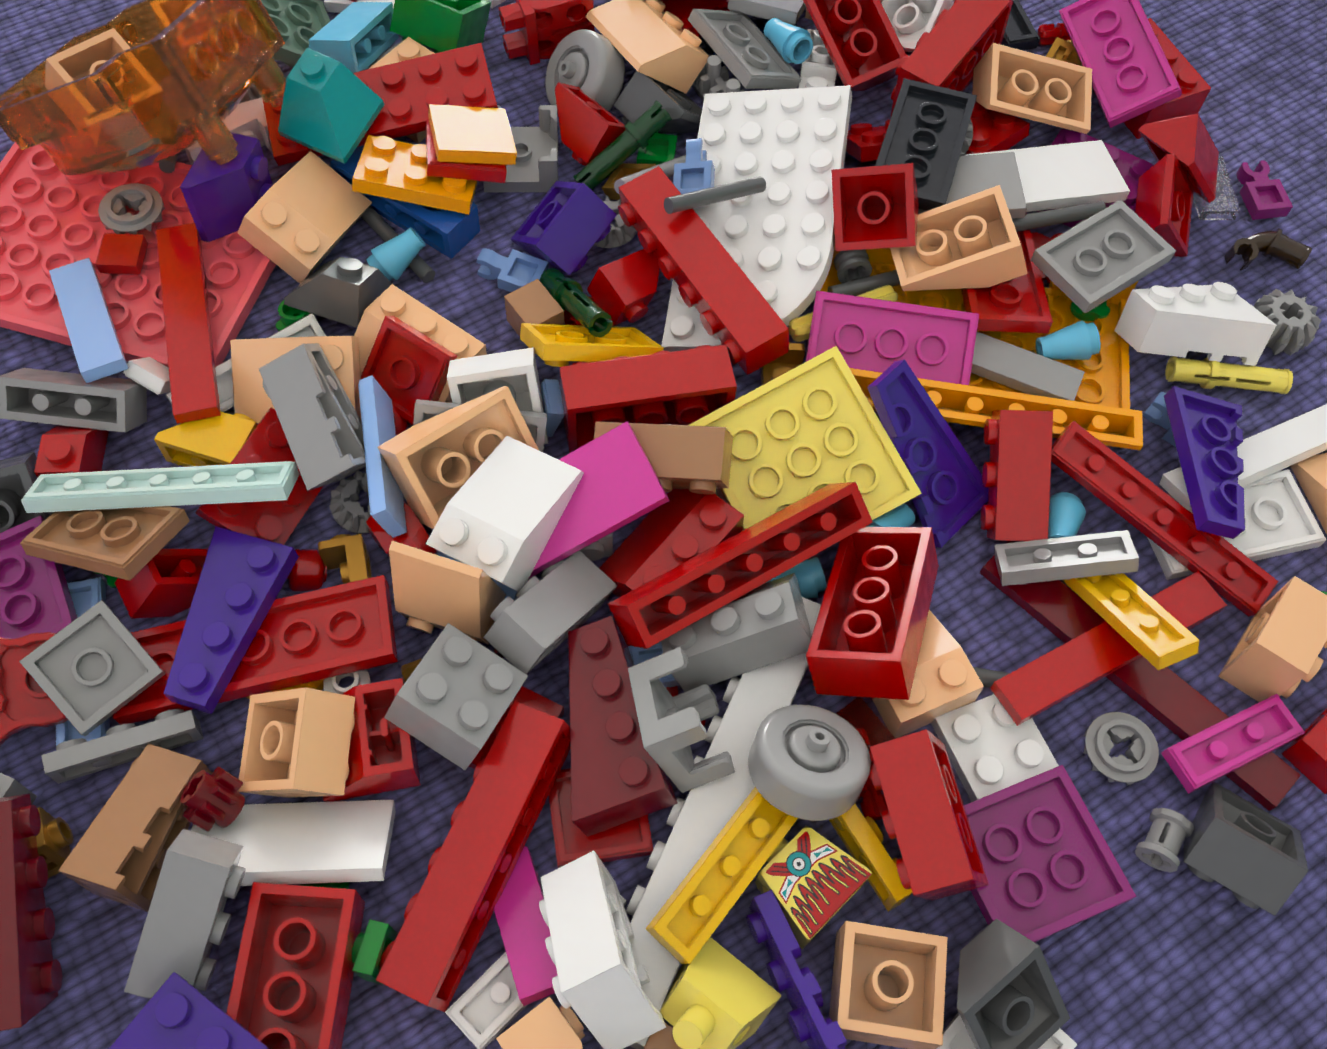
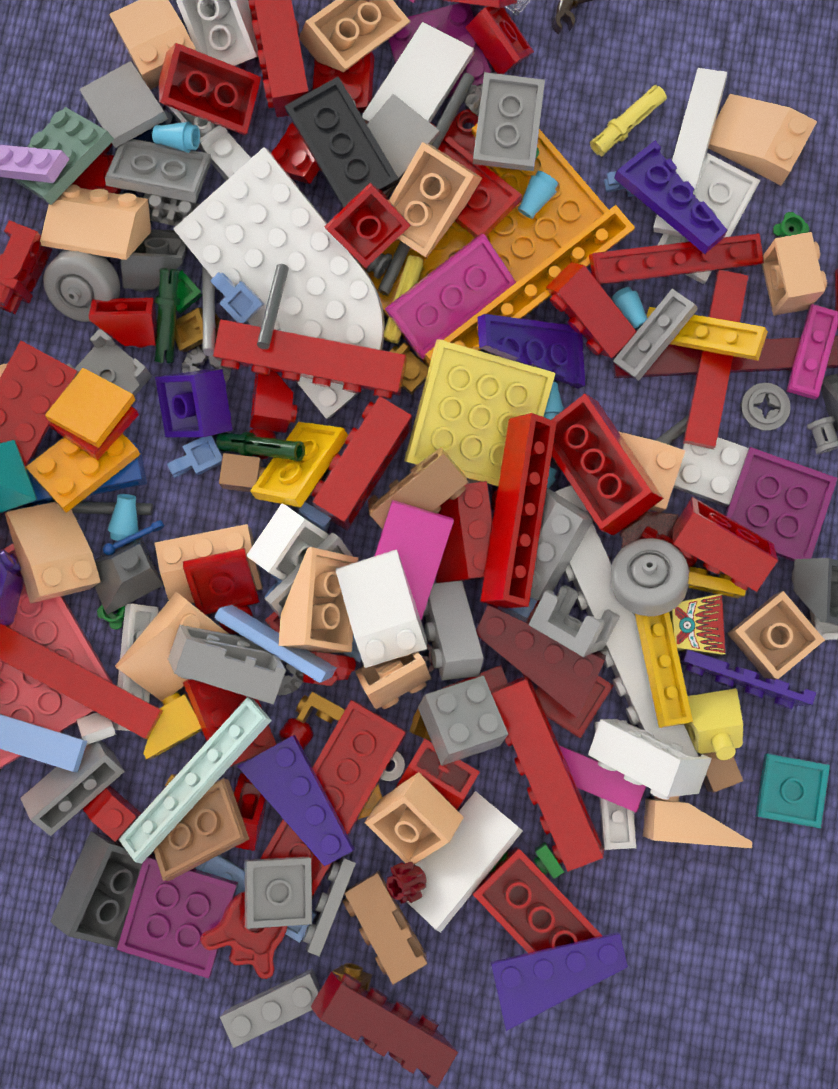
camera: 45 degrees left, 20 degrees up
light grey brick [124,829,246,999] -> none
light grey tile [971,332,1085,401] -> none
white wedge [1114,282,1277,366] -> none
light grey gear [1253,289,1322,356] -> none
none -> blue hinge [103,520,164,555]

